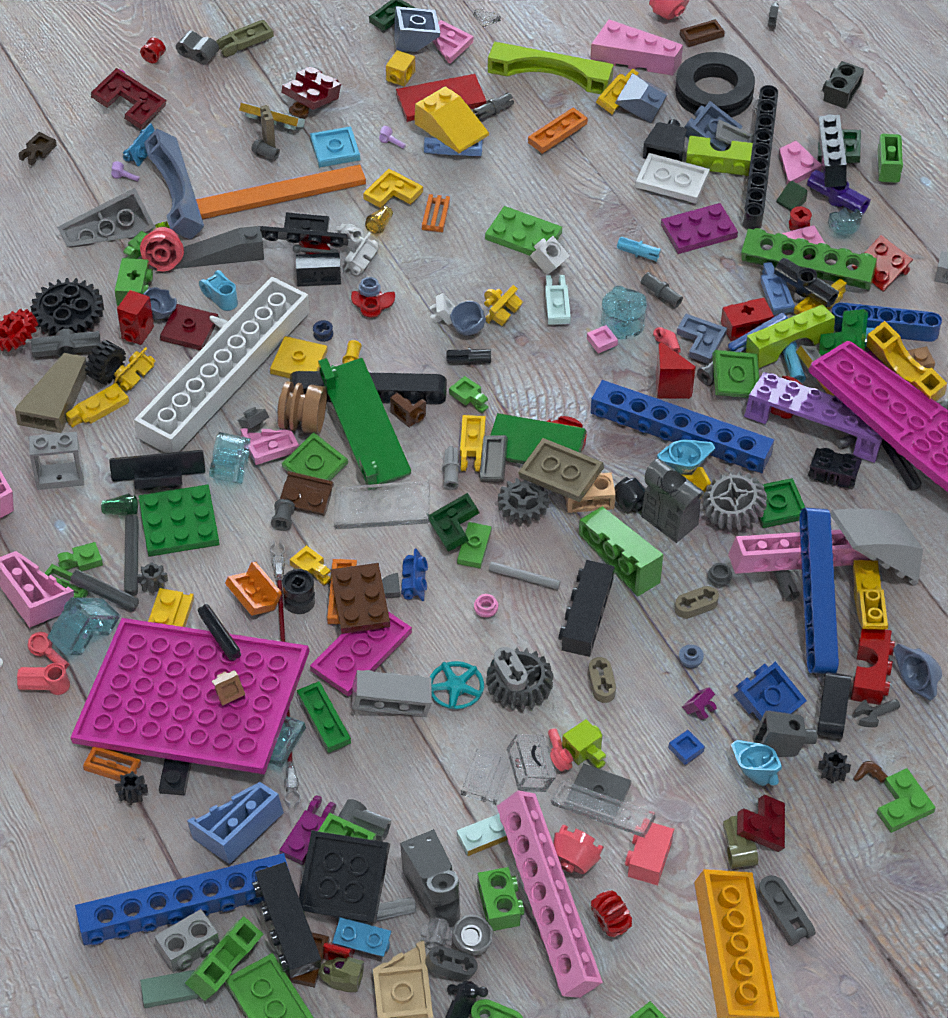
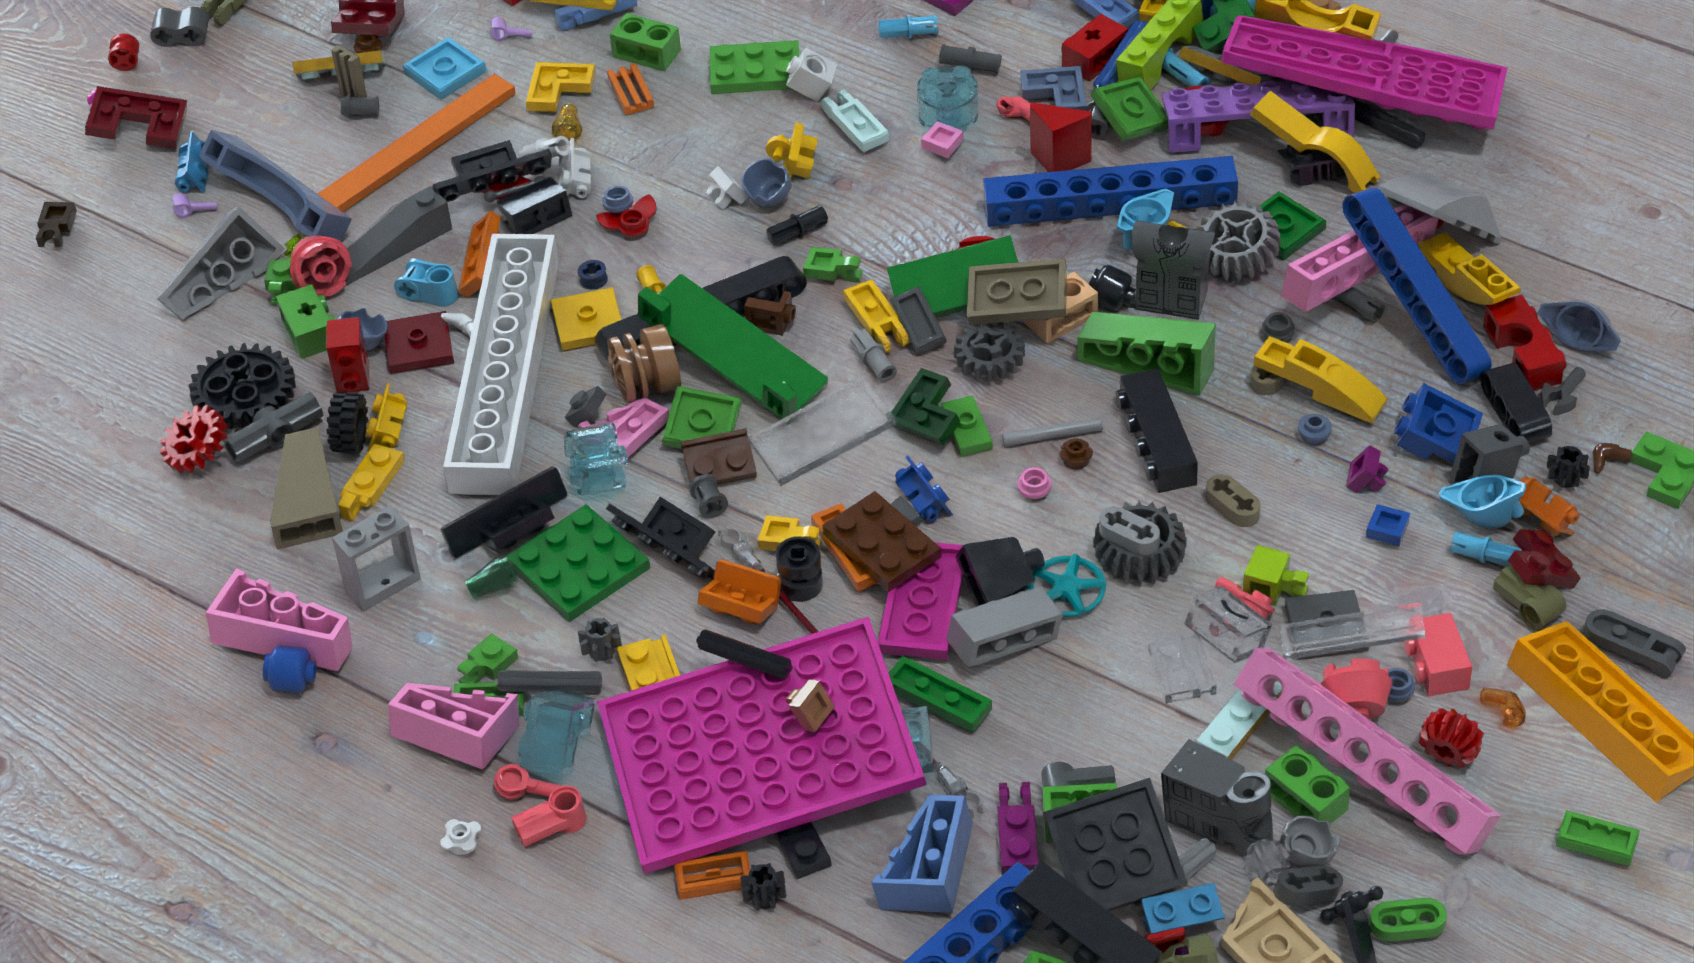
camera: 25 degrees left, 5 degrees down
dark grey axle [124,514,139,596] -> none
none -> orange plate [458,211,501,298]
none -> black bracket [606,497,715,580]
none -> bright green brick [609,13,681,71]
none -> black torso [955,537,1045,607]
none -> reddish brown plate [1060,438,1093,469]
none -> yellow piece [1250,91,1380,193]
none -> yellow slope [1254,336,1388,424]
none -> sand blue plate [1388,668,1415,702]
none -> medium azure axle [1450,531,1522,566]
none -> clear orange arm [1480,687,1526,728]
none -> orange hinge [1519,476,1580,536]

